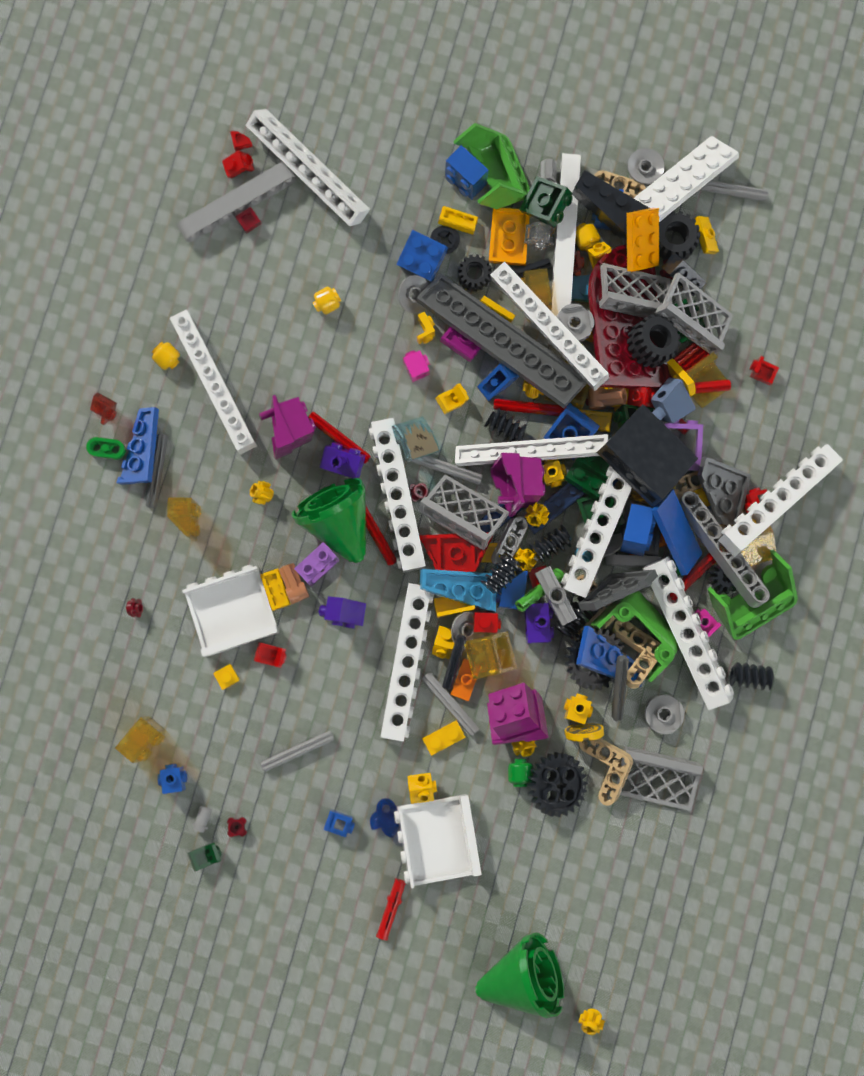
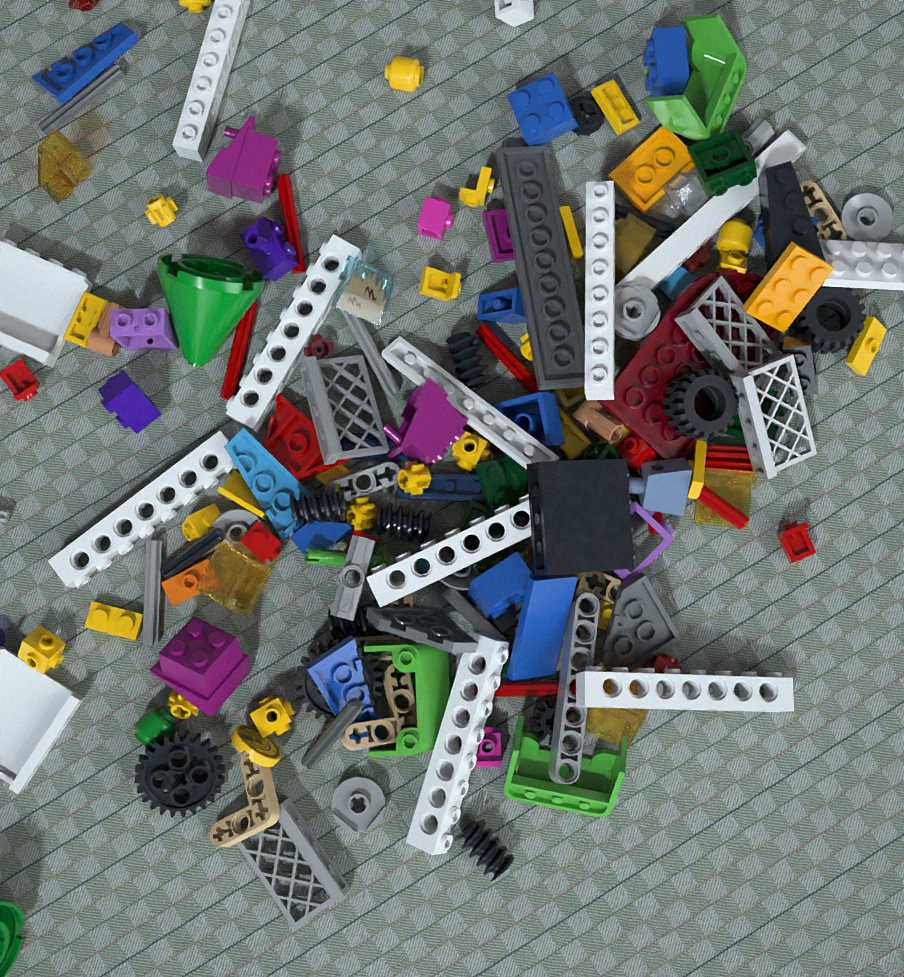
camera: 50 degrees right, 0 degrees up
green plate [86,437,126,460] -> none
light grey dish [398,275,429,313] -> none
black tyre [458,254,492,291] -> none
dark purple brick [524,603,554,644] -> none

